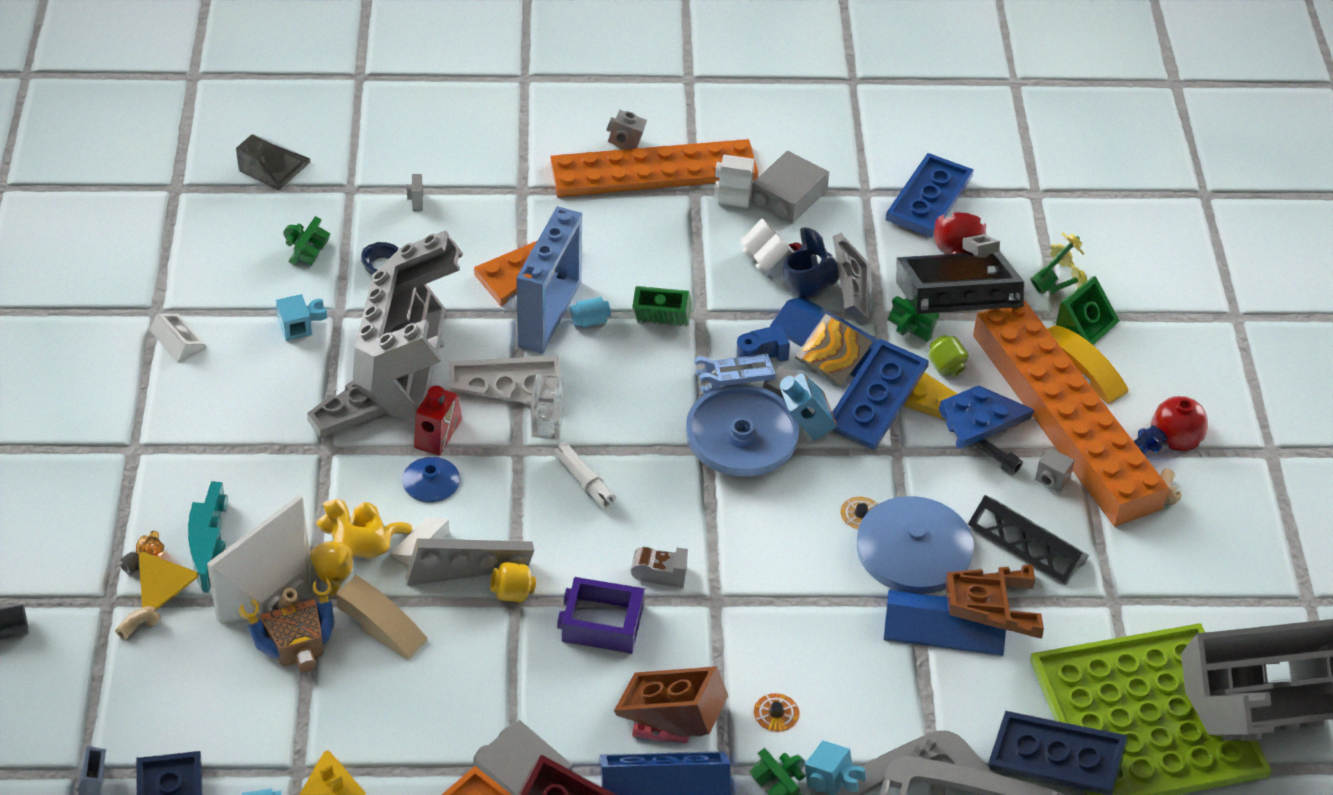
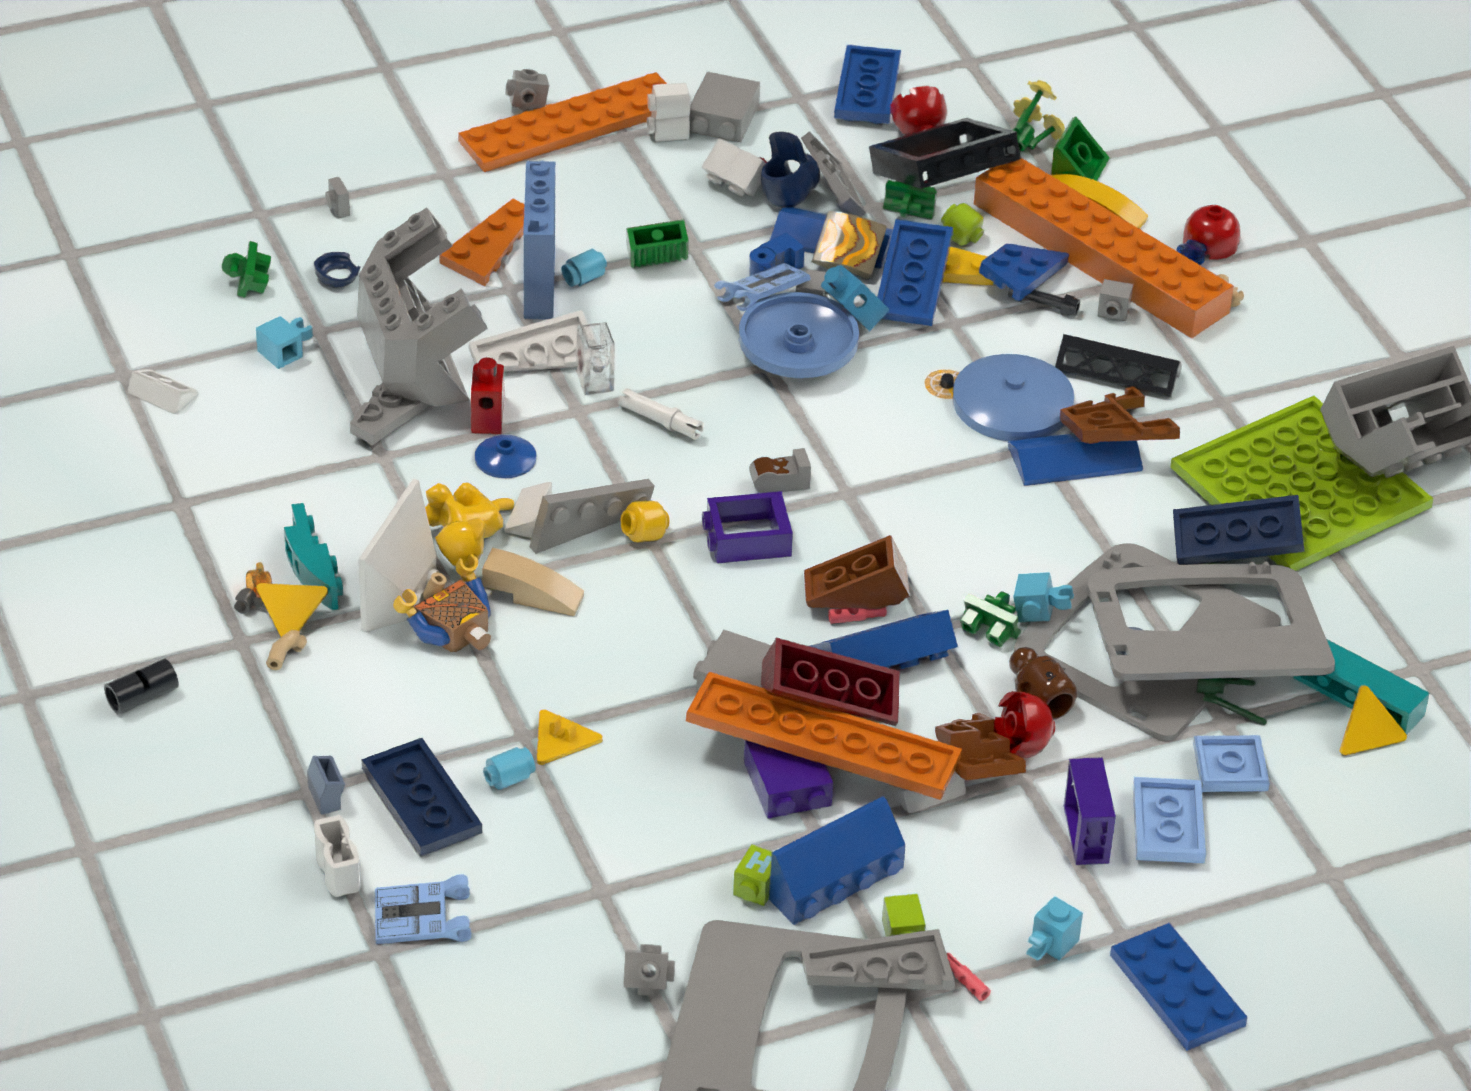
camera: 20 degrees left, 5 degrees down
clear smoke slope [236,134,311,191] -> none
clear orange piece [753,693,799,732] -> none
light grey plate [963,234,1000,258] -> none

